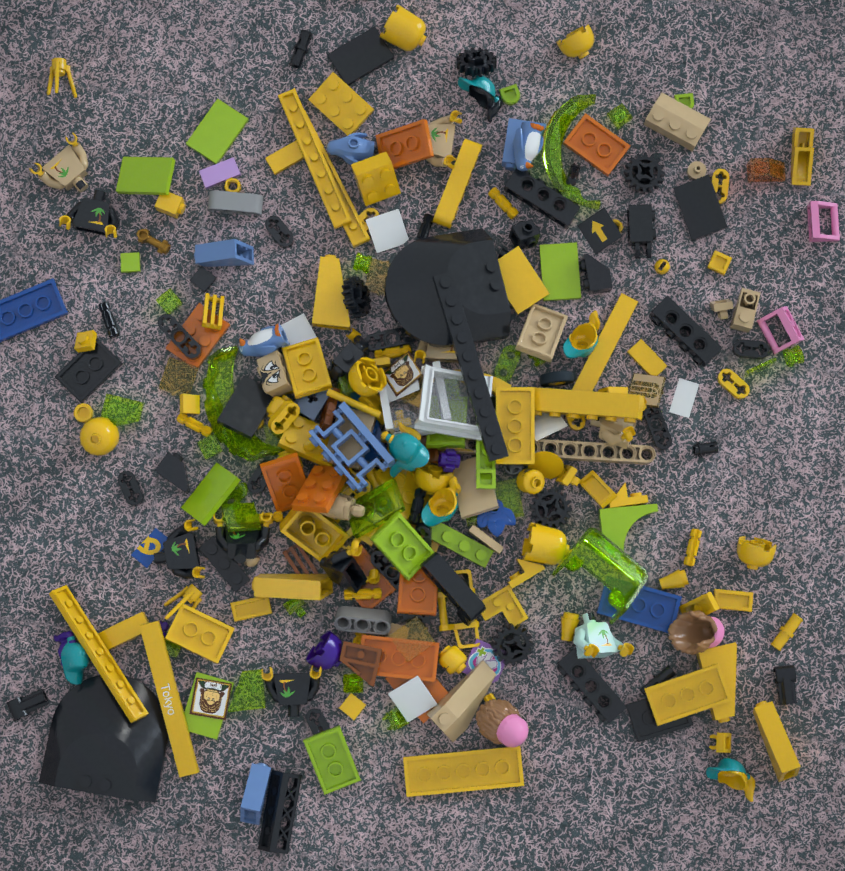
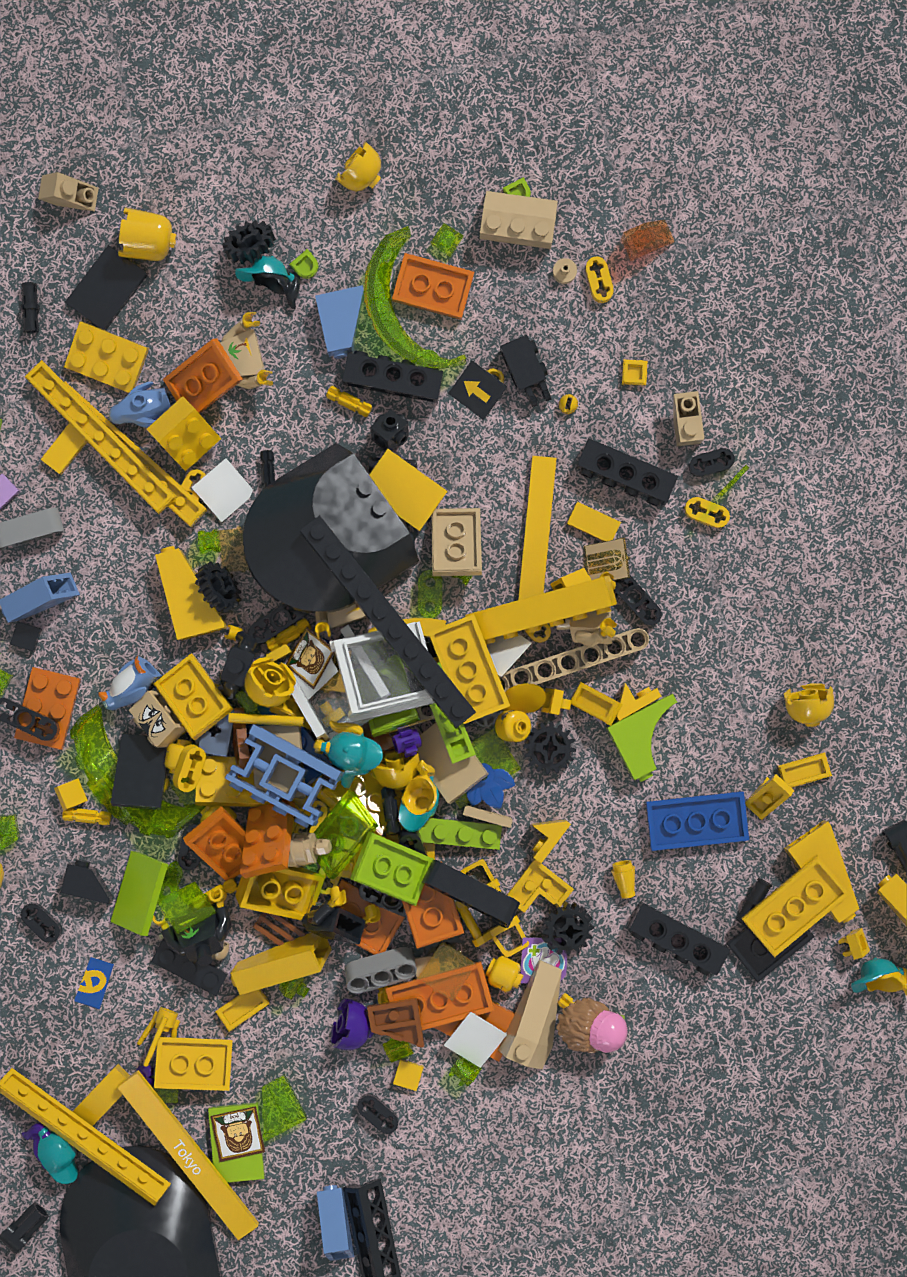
camera: 25 degrees left, 5 degrees up
black torso [154,519,205,579] -> none
clear yellow piece [159,357,199,396] -> none
clear neon green plate [197,434,223,460] -> none
yellow tile [202,293,225,330] -> none
yellow axle [224,177,241,192] -> none
black torso [261,665,322,717] -> none
black beam [265,216,294,248] -> none
white sticker [281,313,317,348] -> none
lime tile [303,725,361,795] -> none
yellow axle [344,588,382,600] -> none
yellow plate [403,746,524,797] -> none
yellow beam [433,139,483,229] -> none
animal [512,122,544,172] -> none
yellow cylinder [522,522,570,565] -> none
lime tile [539,242,581,301] -> none
black bush [539,371,574,387] -> none
clear neon green windscreen [551,528,649,624] -> none
yellow hair [563,310,600,359] -> none
black axle [566,163,581,186] -> none
light aqua torso [573,612,634,659] -> none
black slope [580,254,613,295] -> none
black gear [624,152,665,194] -> none
yellow cone [659,569,689,590] -> none
medium nougat hair [668,611,725,655] -> none
white sticker [669,378,699,418] -> none
black tile [673,174,728,241] -> none
yellow axle [684,529,702,567] -> none
black pin [693,441,718,457] -> none
tan tile [710,299,733,320] -> none
bright pink tile [757,306,805,355] -> none
yellow pin [770,613,803,651] -> none
clear neon green wheel [783,345,804,367] -> none
yellow slope [791,127,814,186] -> none
bright pink tile [807,201,840,242] -> none

